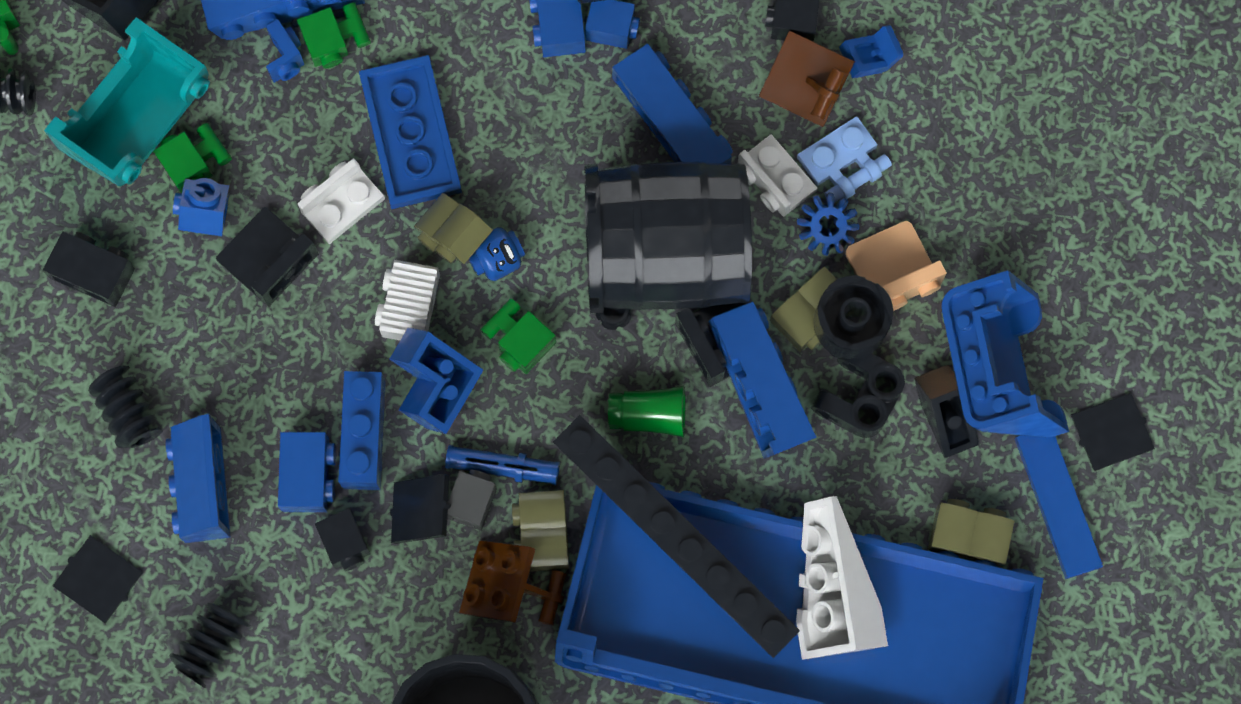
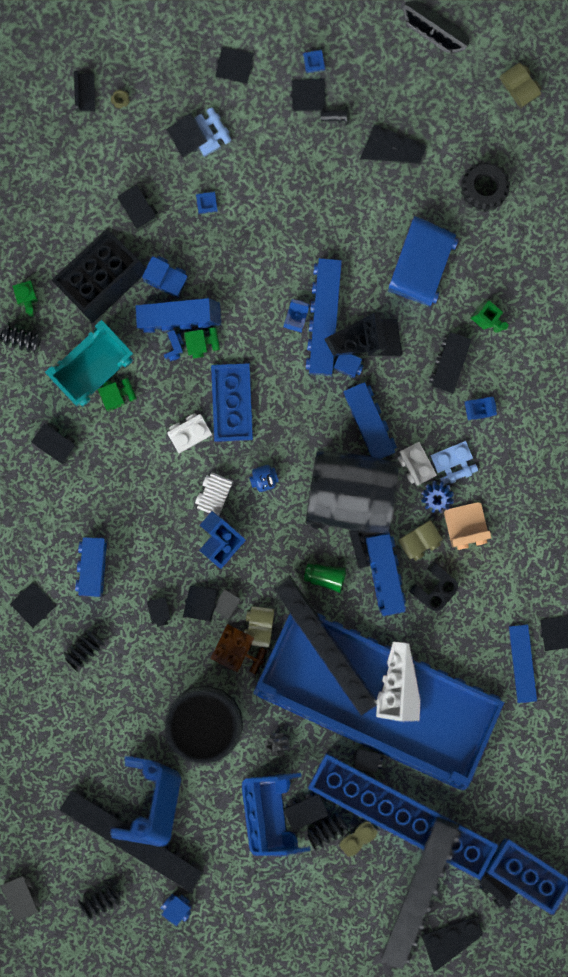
camera: 10 degrees right, 10 degrees up
black piece [88,365,163,448] -> none
blue brick [173,178,229,236] -> none
black bracket [216,207,319,307] -> none
blue brick [278,432,336,512] -> none
blue brick [339,371,386,490] -> none
olive brick [414,193,493,264] -> none
blue pin [445,445,560,485] -> none
green brick [480,298,556,374] -> none
reddish brown plate [759,31,855,127] -> none
black brick [813,275,894,359] -> none
black slope [914,365,979,458] -> none
olive brick [928,499,1015,568] -> none
blue windscreen [942,270,1069,438] -> none

